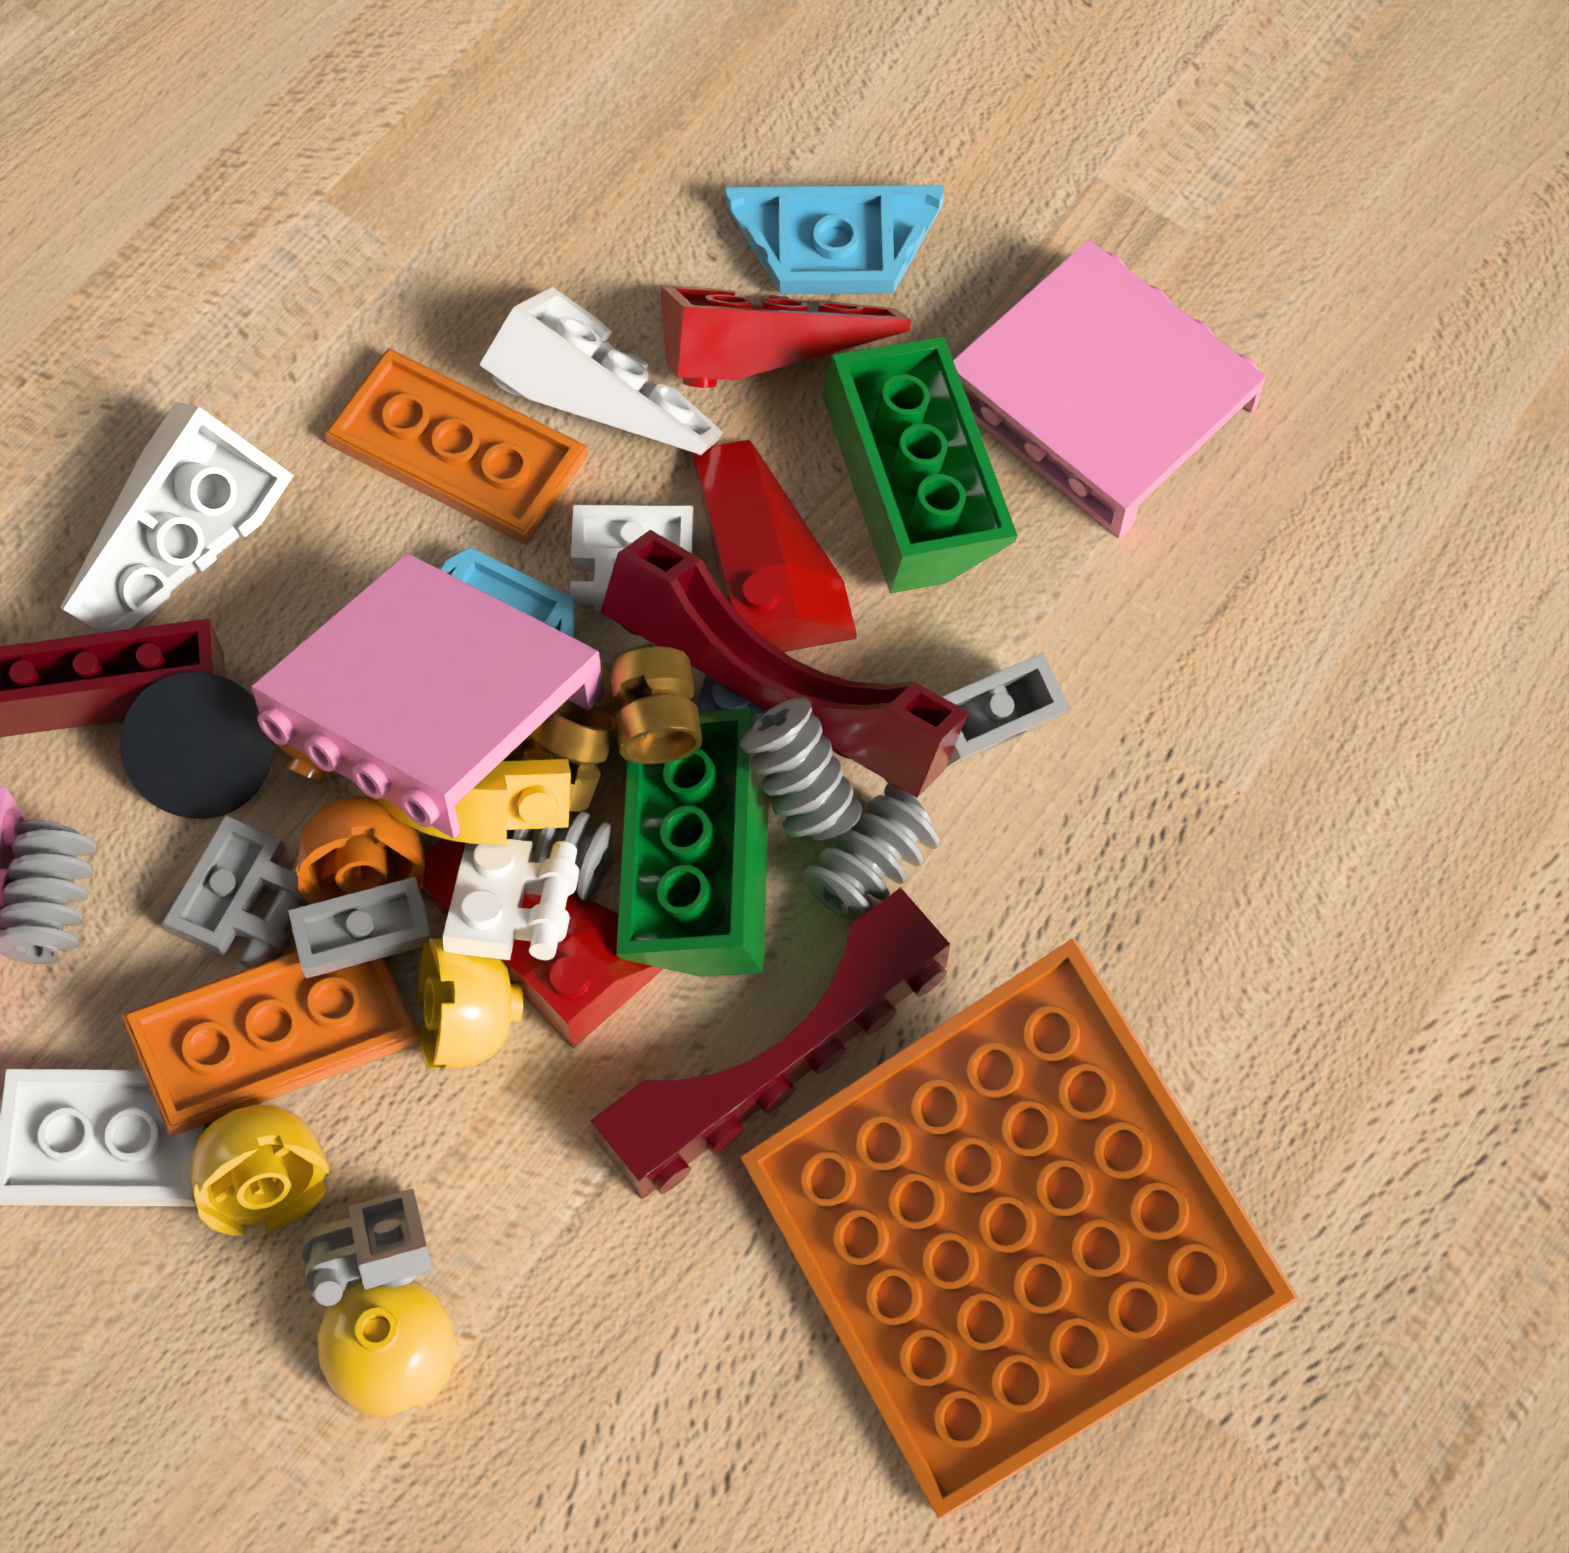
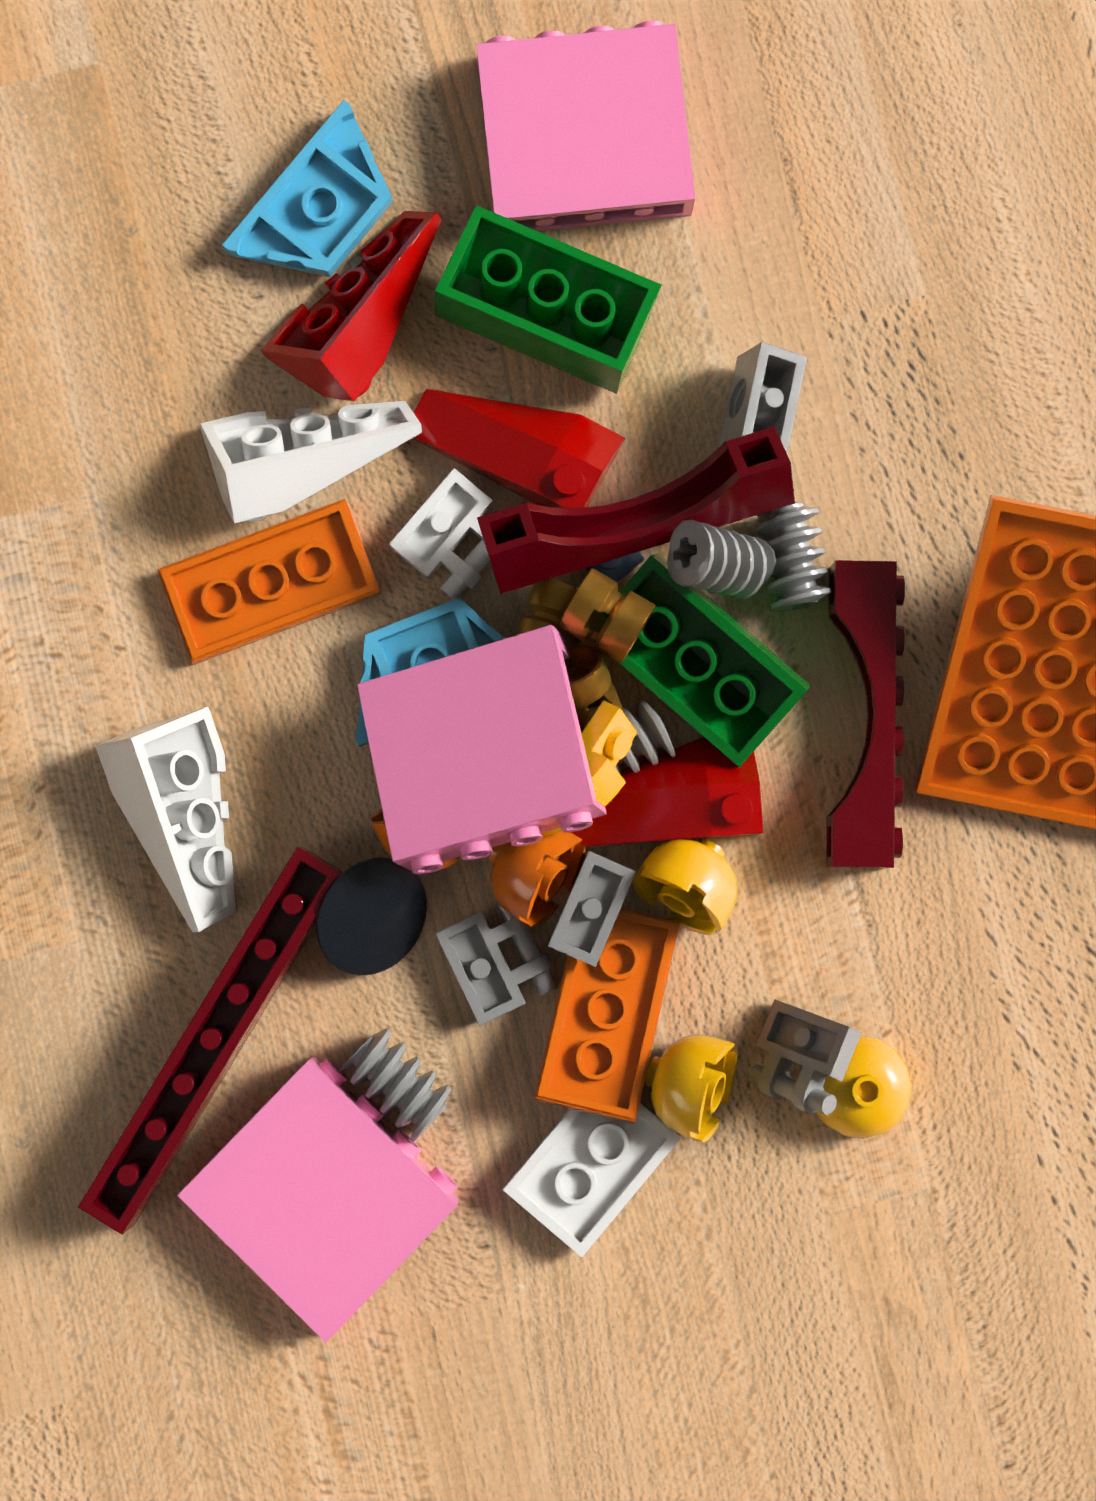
camera: 50 degrees left, 20 degrees up
white plate [443,839,579,960] -> none

